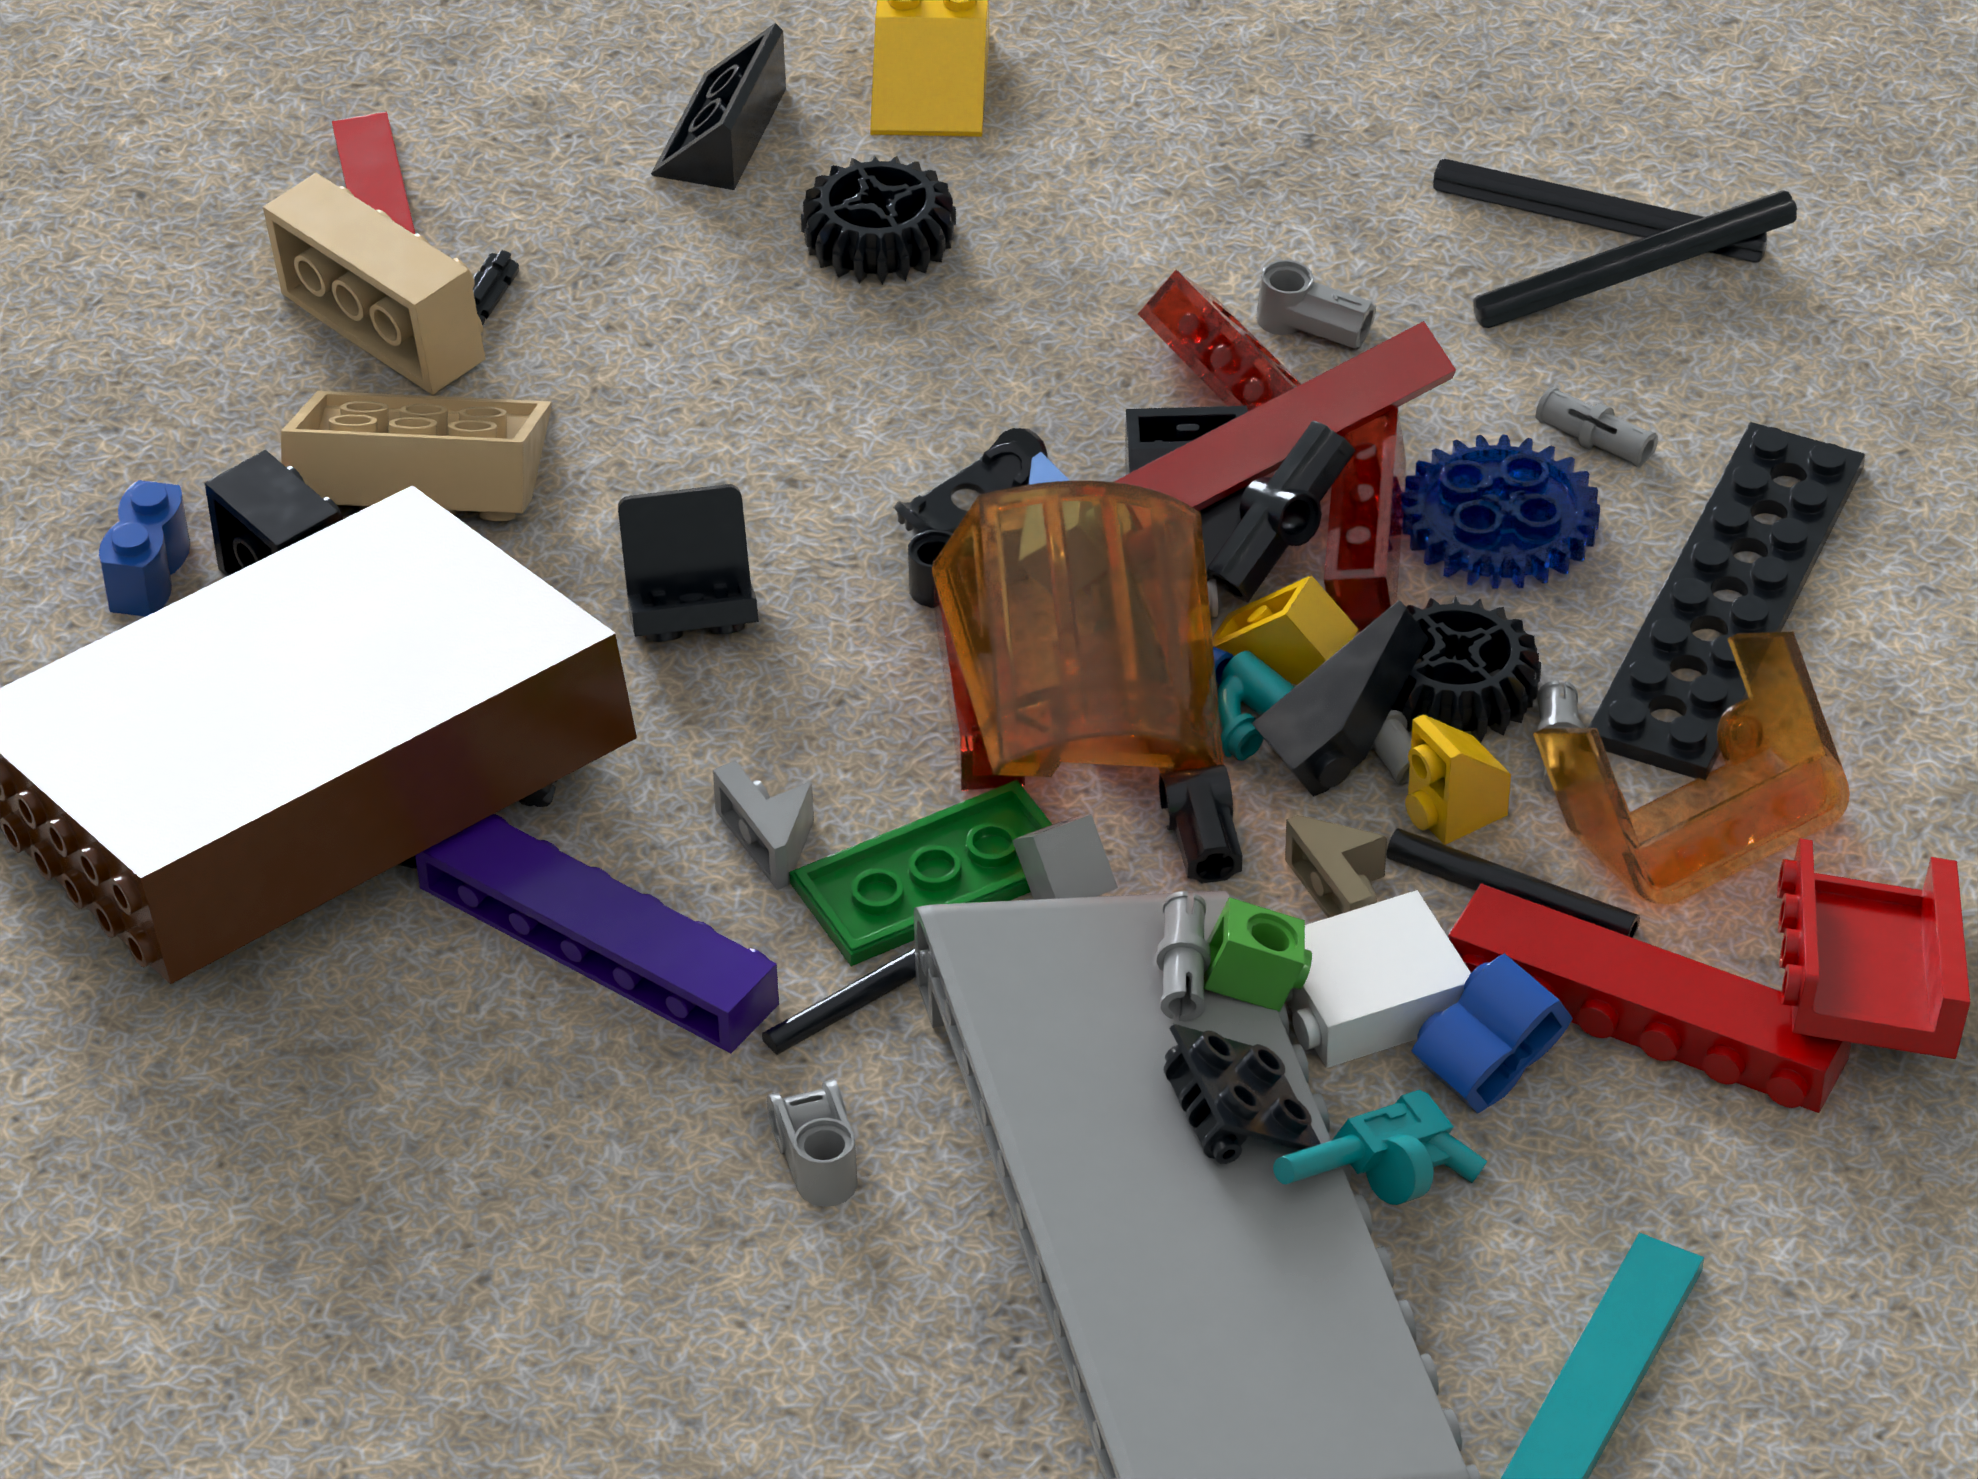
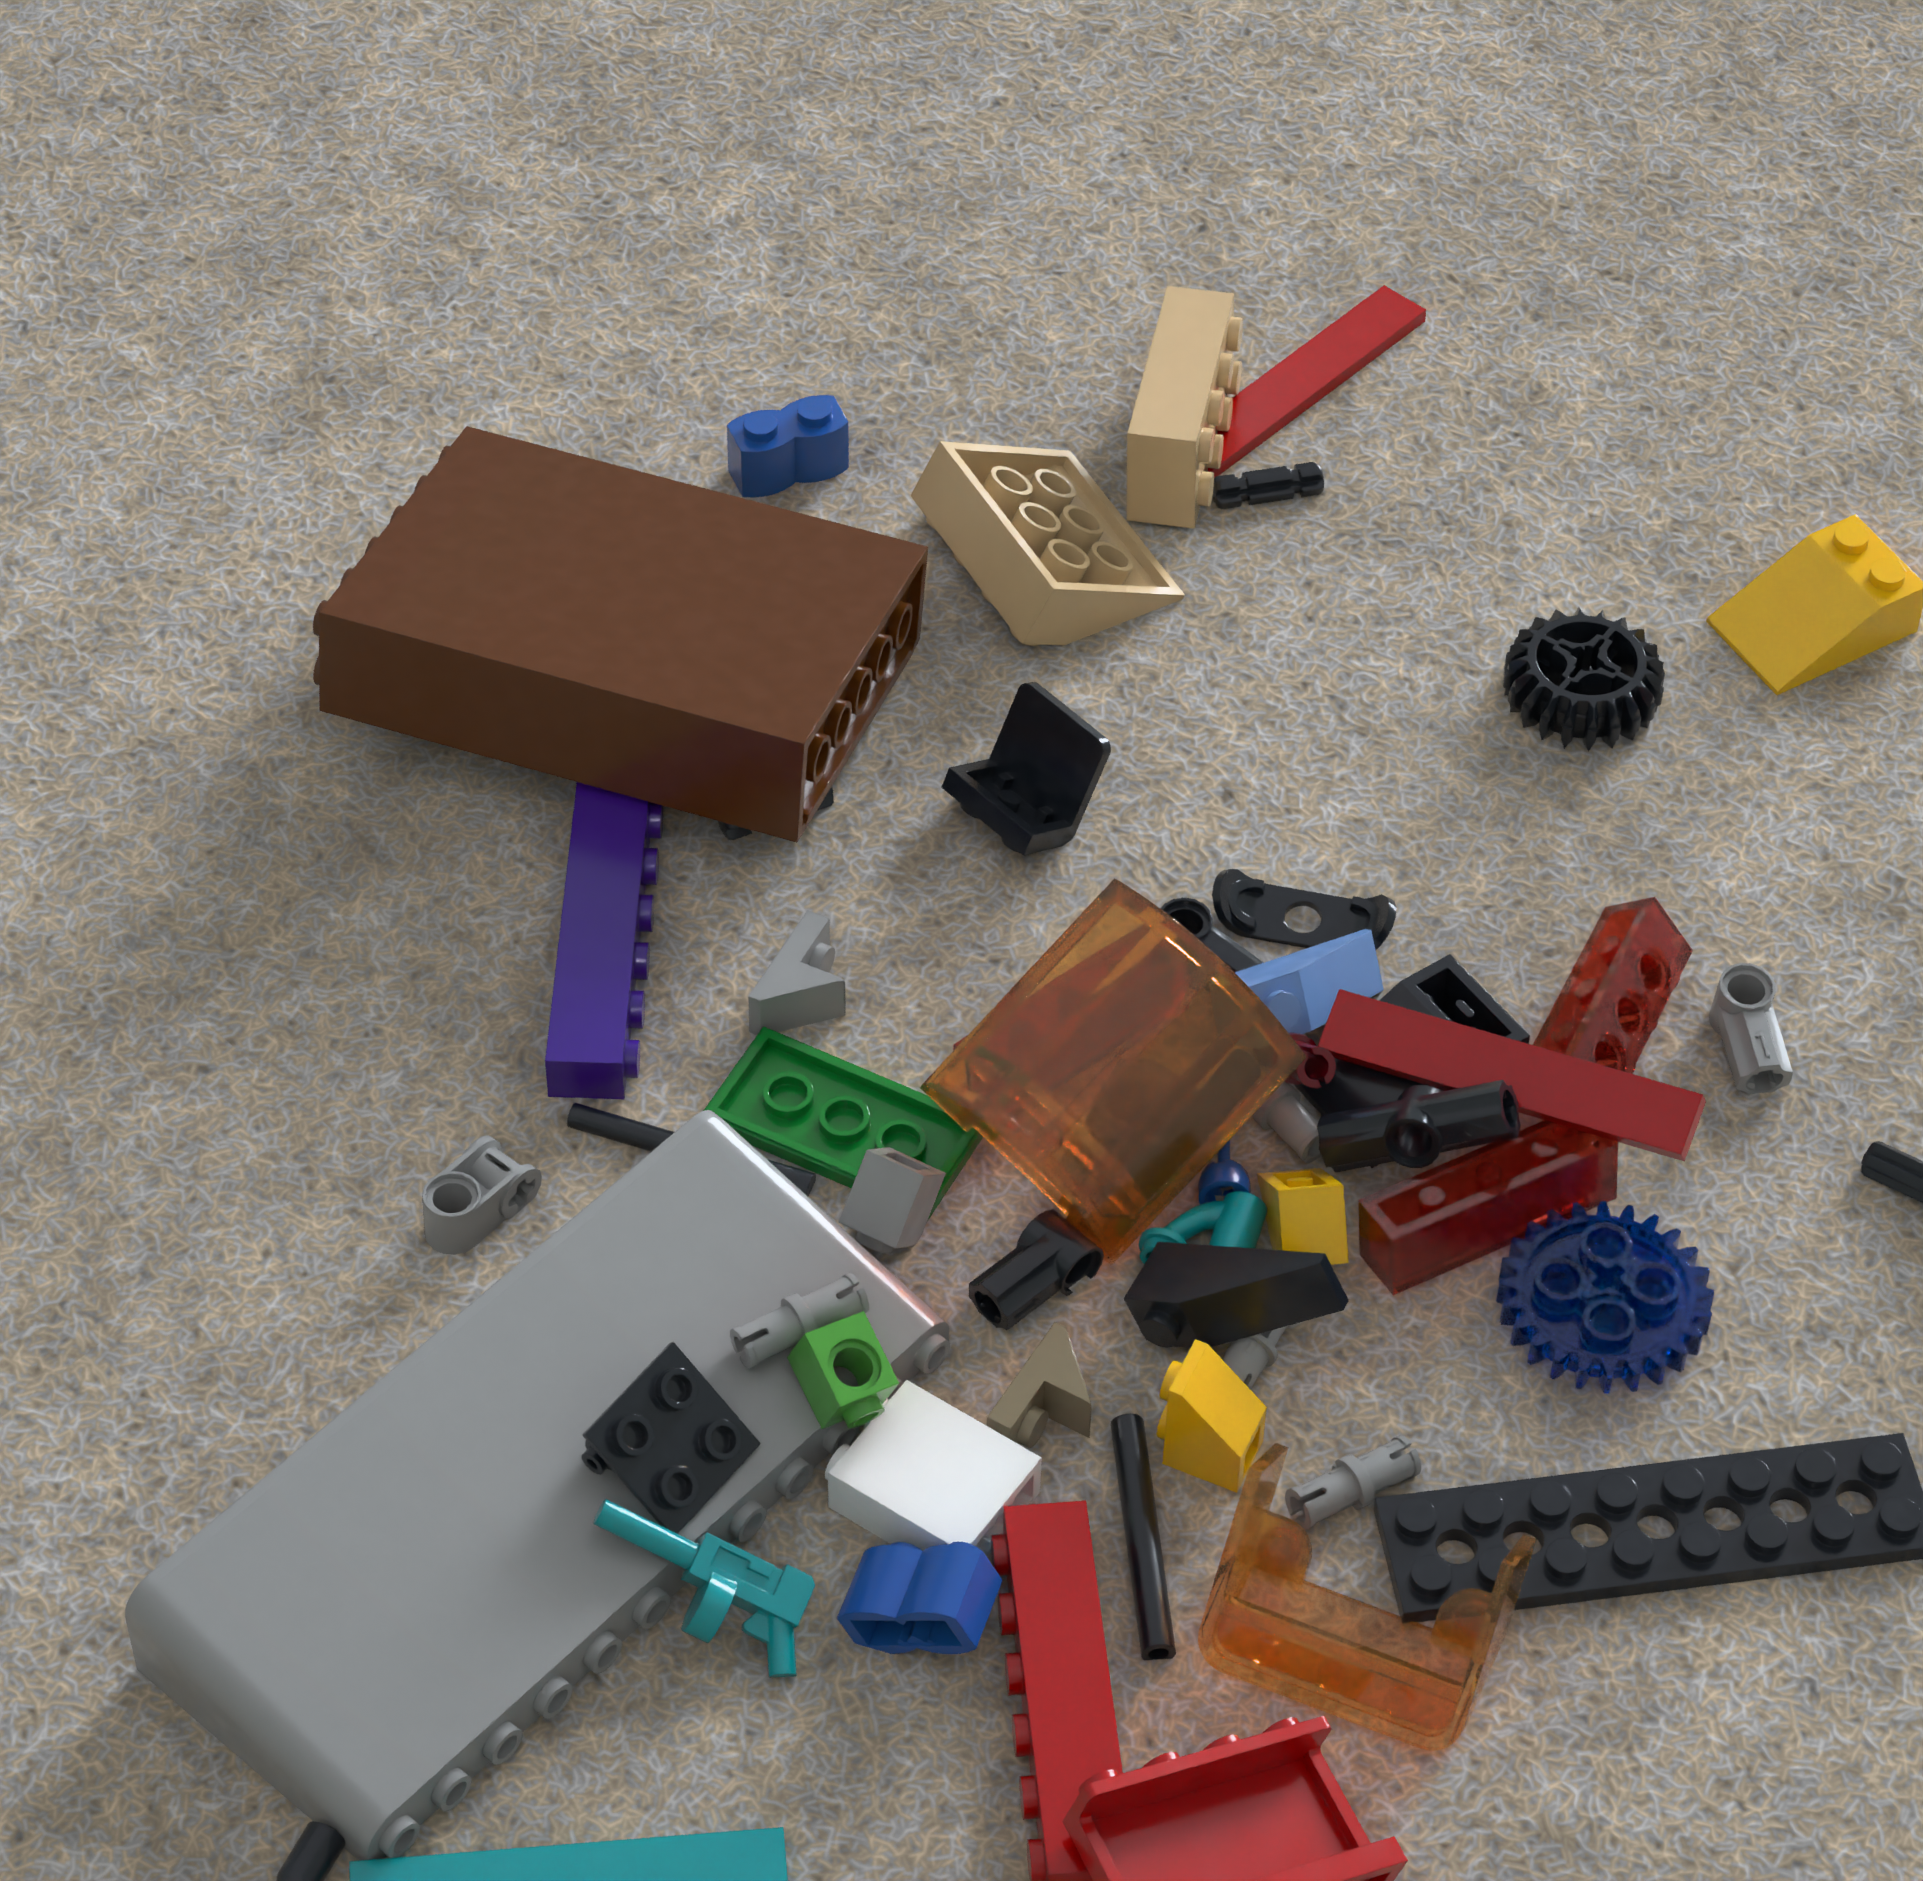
camera: 55 degrees right, 5 degrees up
black brick [205,450,343,576] -> none
black slope [651,23,786,190] -> none
black gear [1392,595,1541,743] -> none
light grey pin [1535,386,1658,468] -> none

